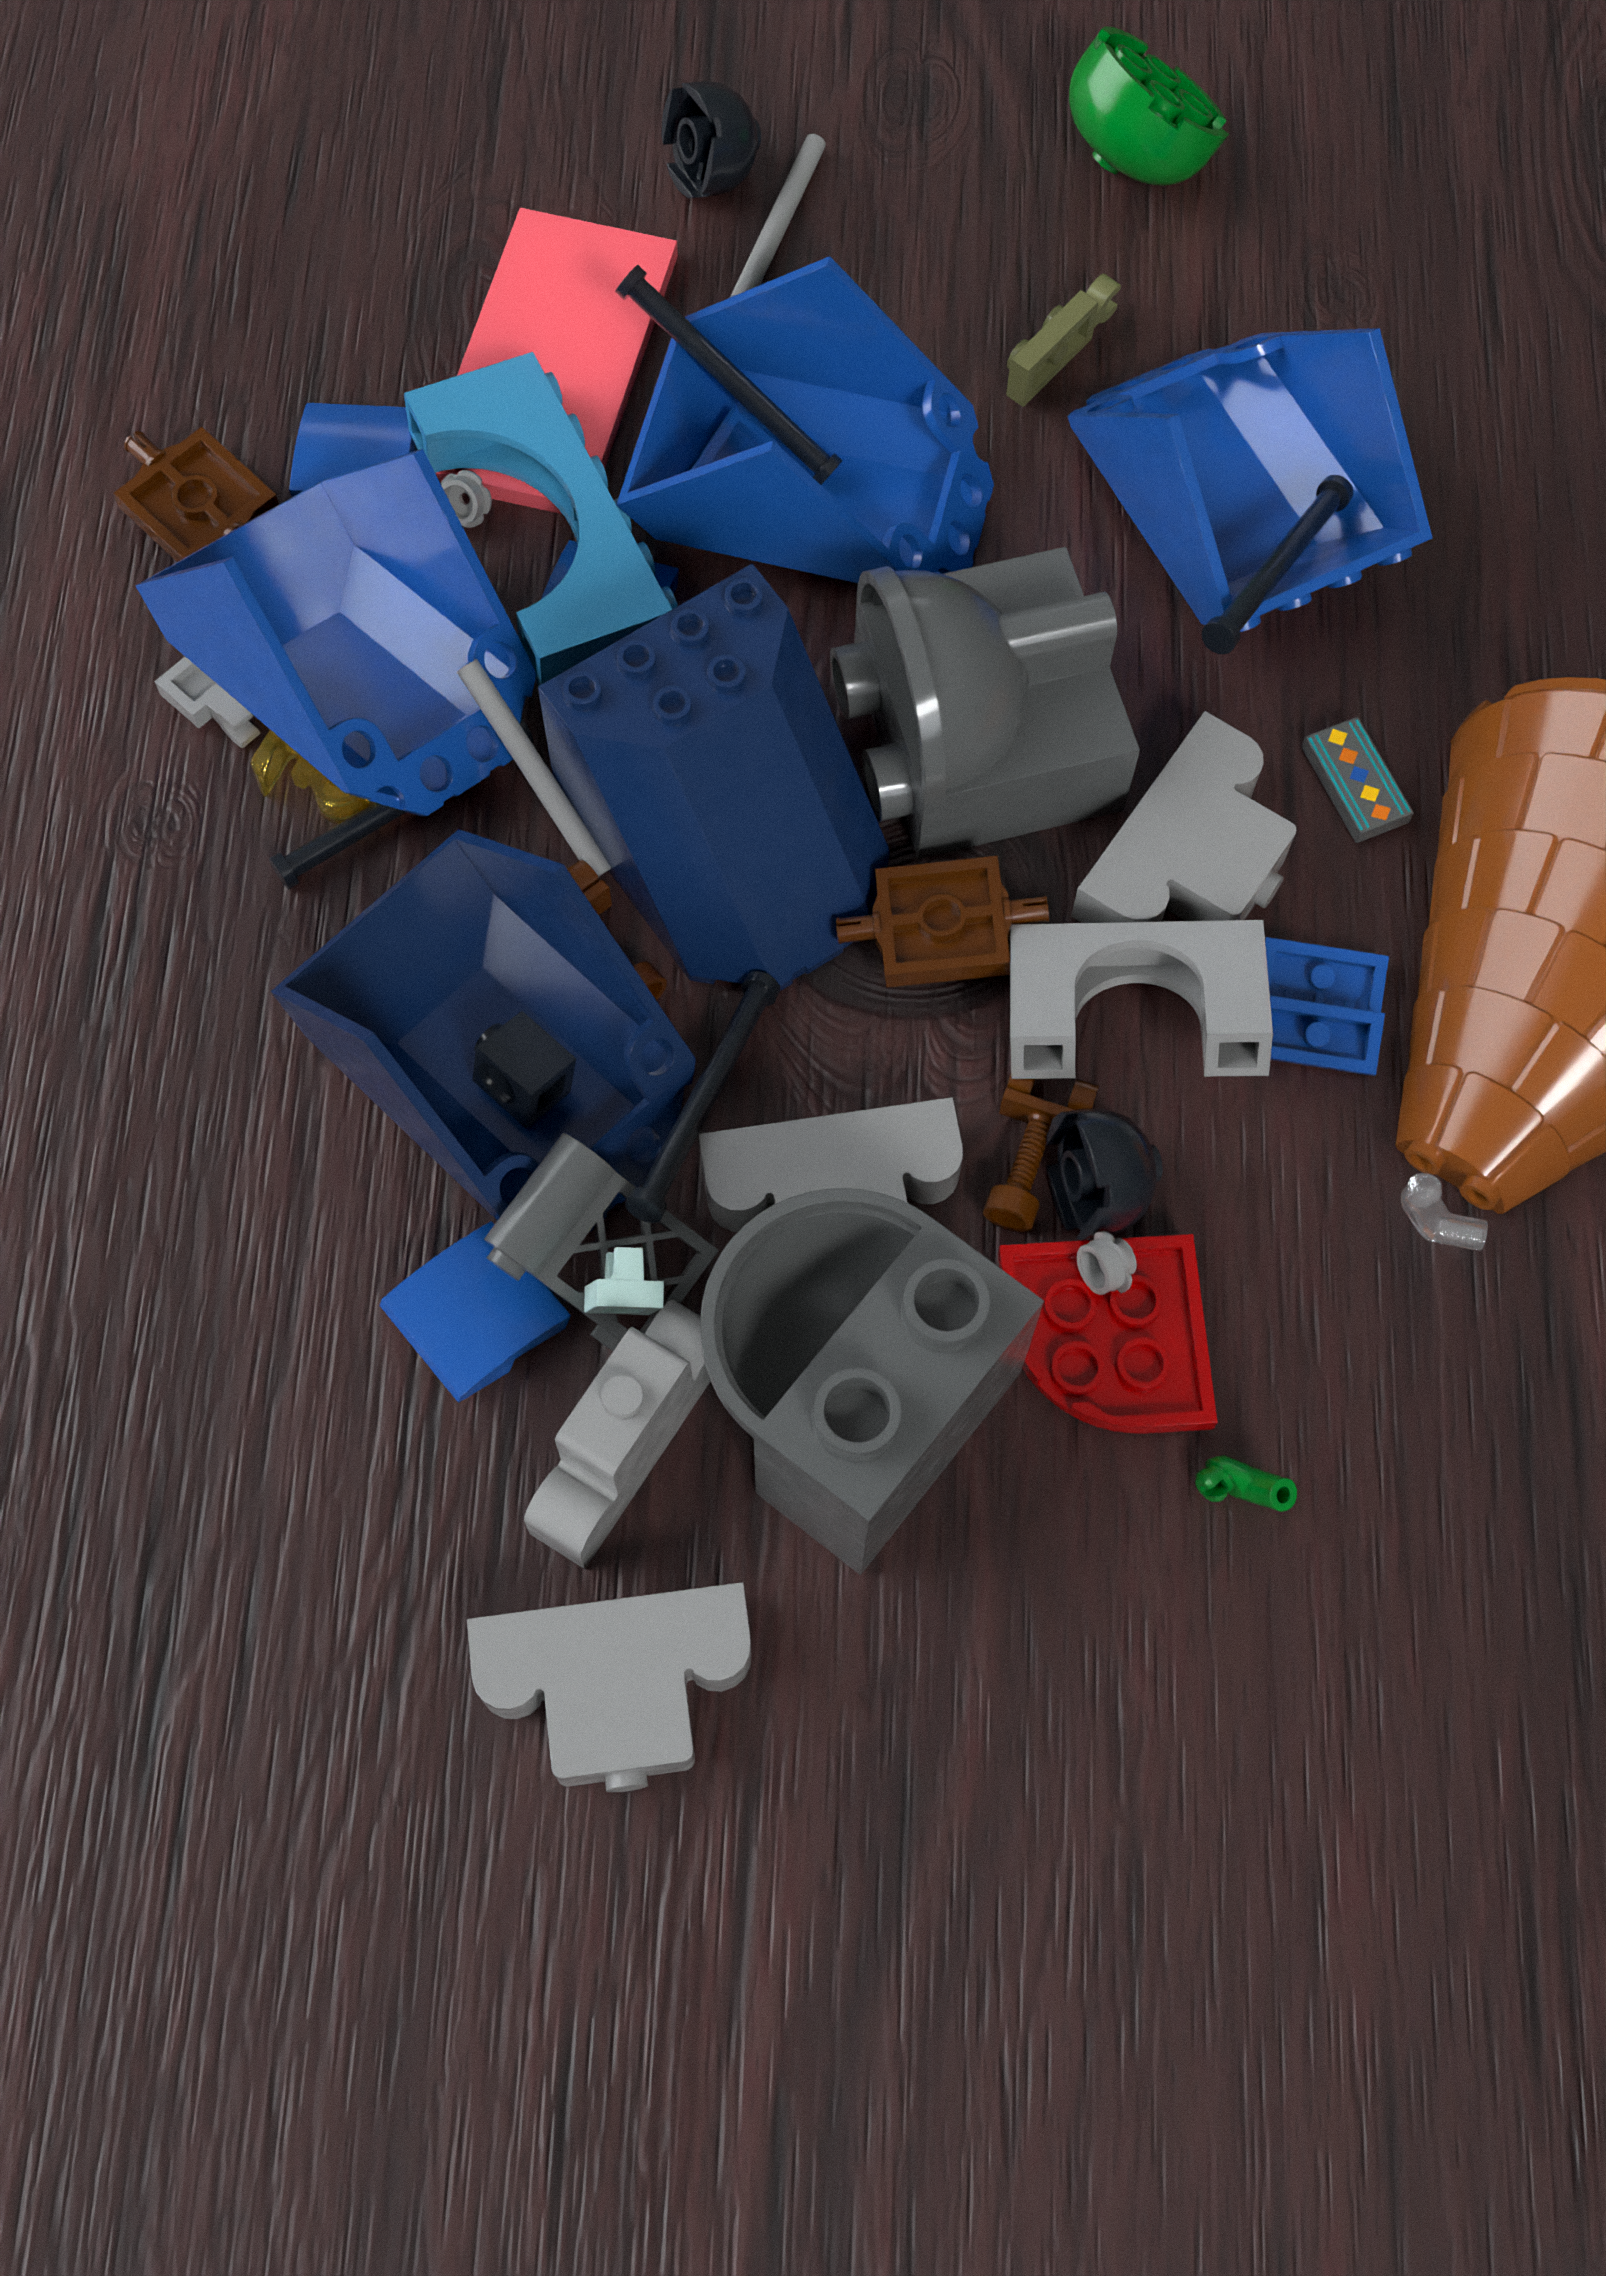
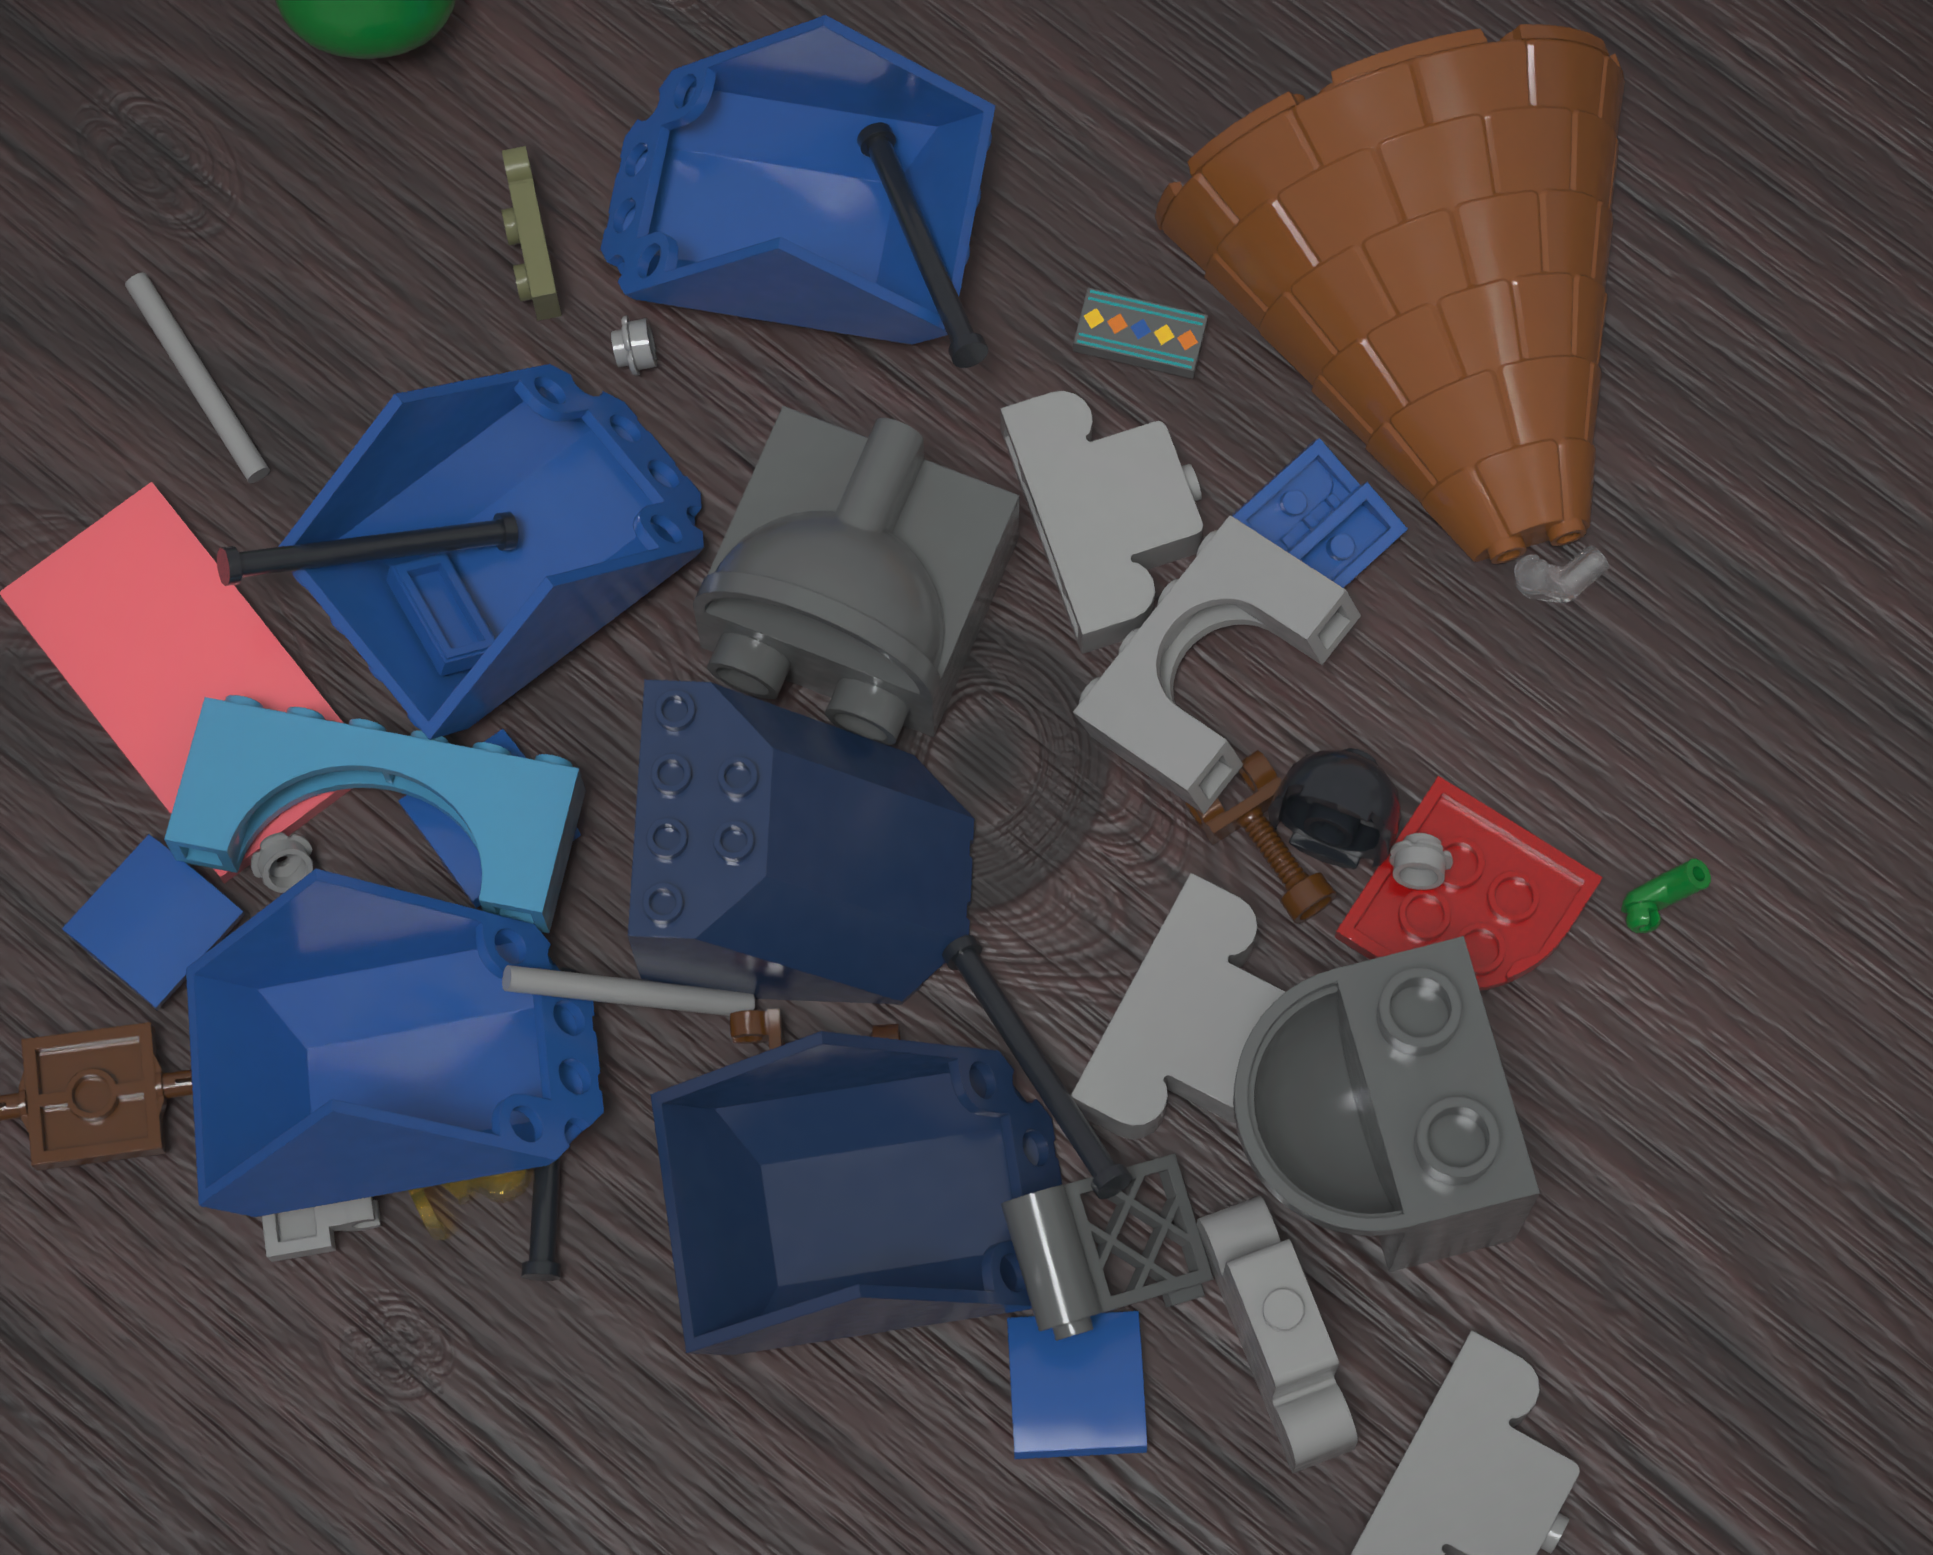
camera: 50 degrees left, 5 degrees up
black brick [472,1011,576,1128] -> none
light aqua tile [584,1247,664,1315] -> none
black cylinder [661,81,761,198] -> none
reddish brown plate [836,856,1049,988] -> none
none -> light grey plate [611,315,657,376]

